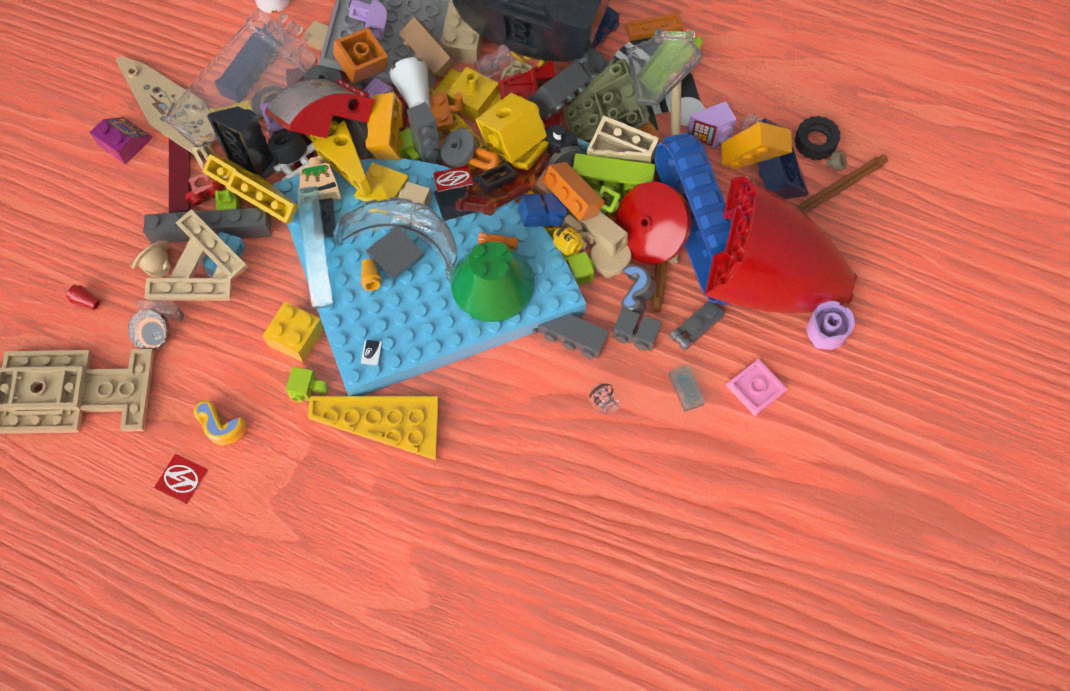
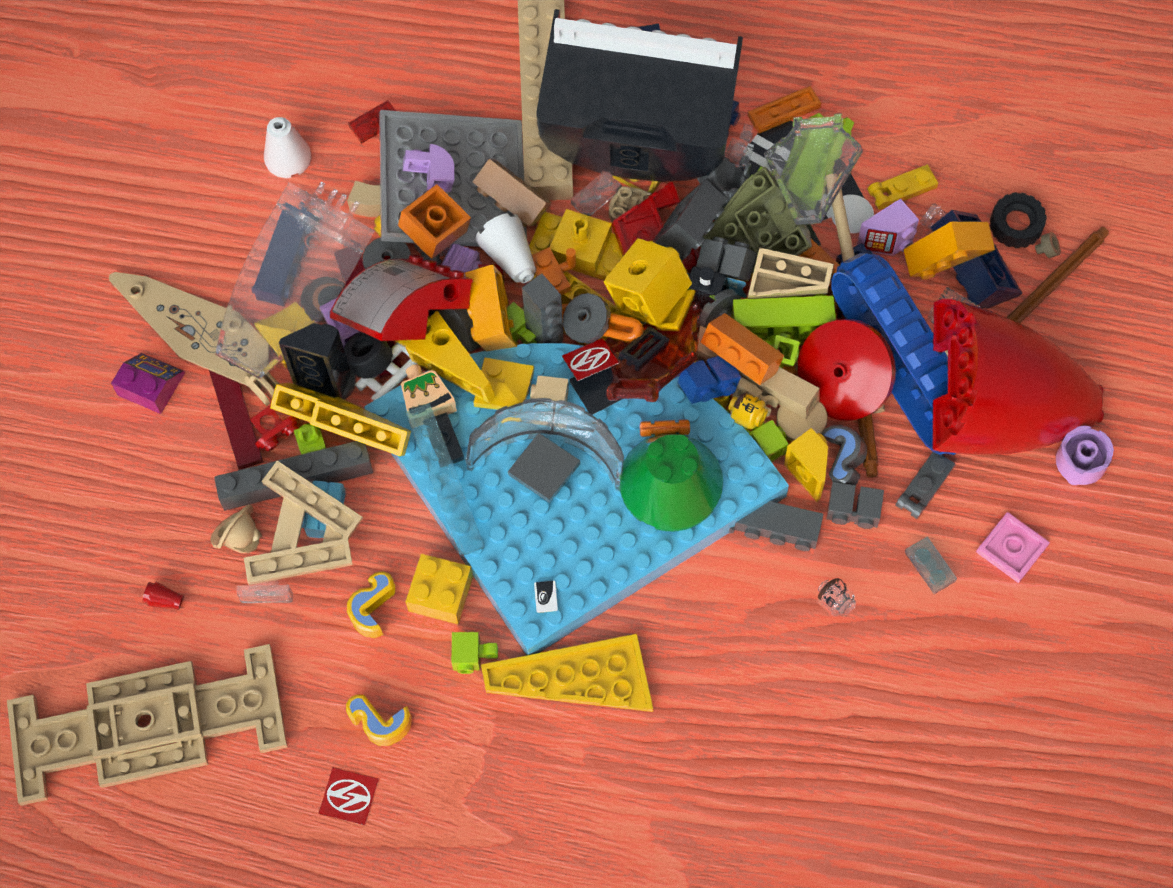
camera: 10 degrees left, 0 degrees up
tile [128,309,170,350] -> none
light orange cone [361,259,382,291] -> none
none -> yellow animal [347,571,396,638]
none -> dark grey piece [696,237,757,282]
none -> clear plate [724,124,754,169]
none -> yellow slope [784,428,828,502]
none -> yellow plate [867,164,939,210]

